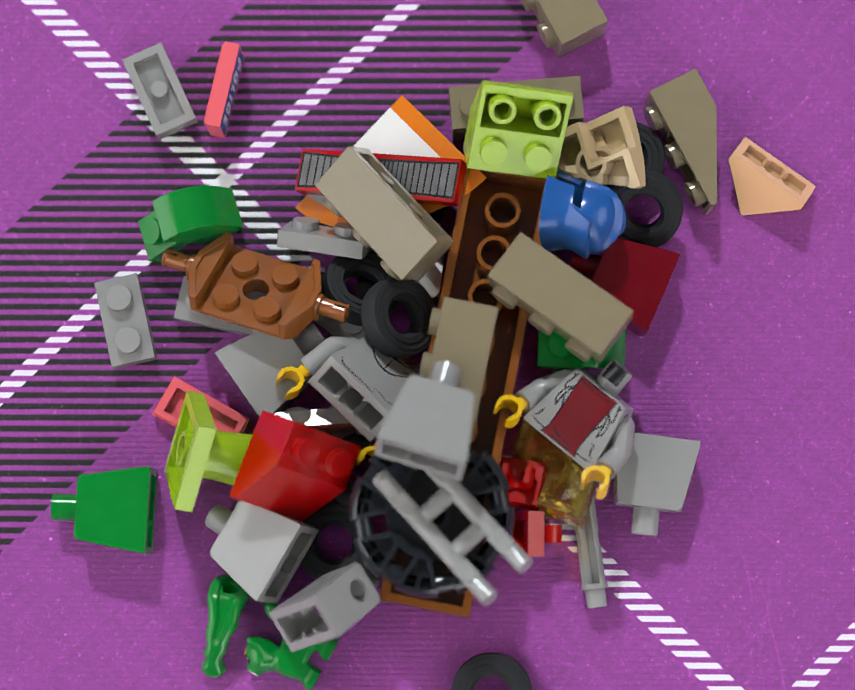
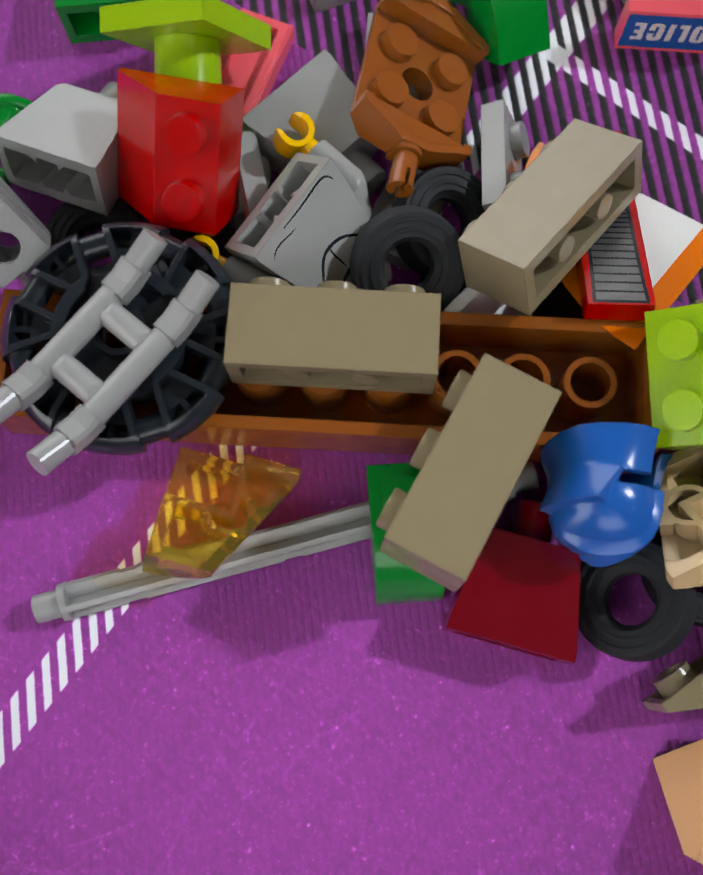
camera: 80 degrees right, 5 degrees down
light grey torso [375,361,474,481] -> none
torso [493,359,635,499] -> none
red tile [500,457,547,511] -> none
red tile [512,511,562,557] -> none
light grey torso [612,432,701,537] -> none

